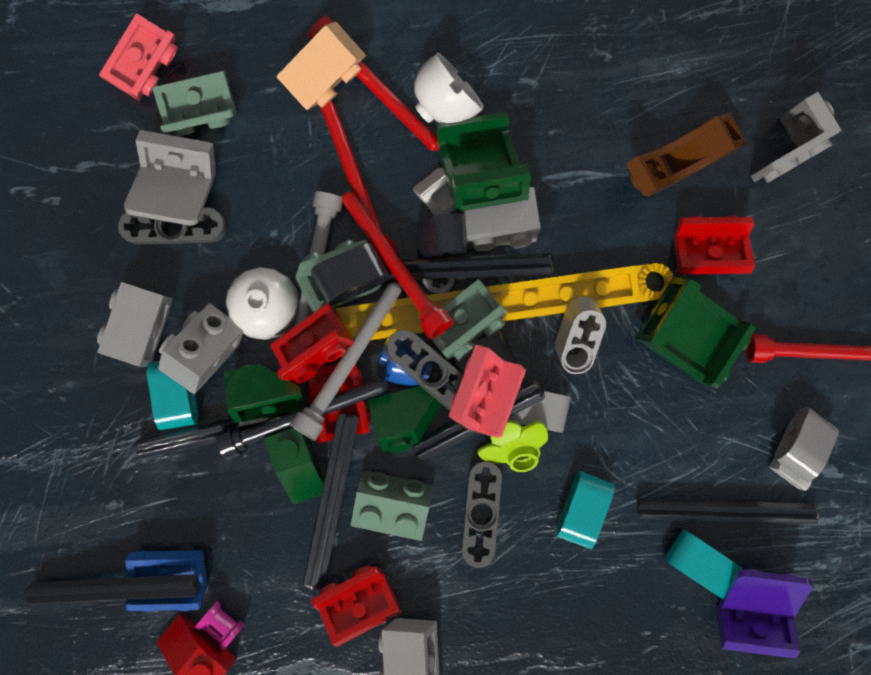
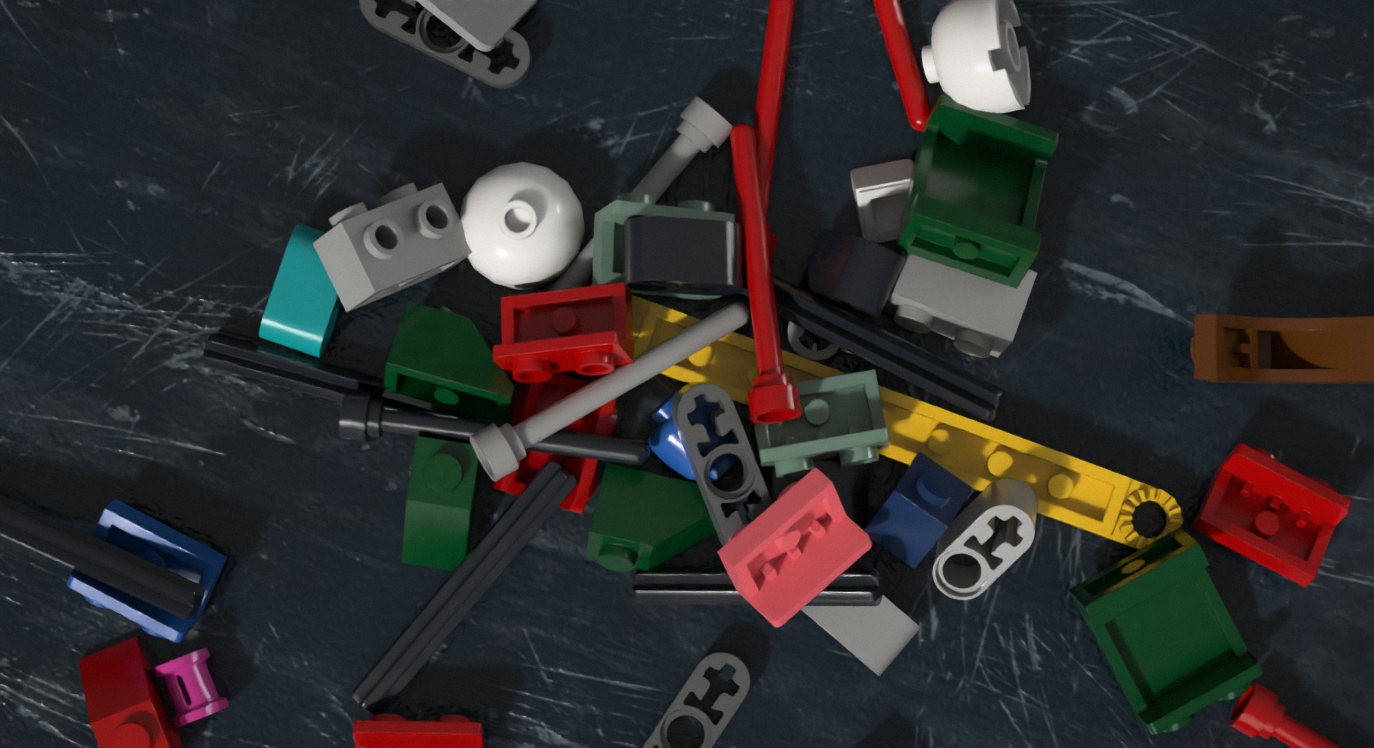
camera: 30 degrees right, 0 degrees up
light grey brick [97,282,173,367] -> none
sand green bracket [351,471,433,541] -> none
lime plate [477,419,548,472] -> none
none -> dark blue brick [863,451,972,569]

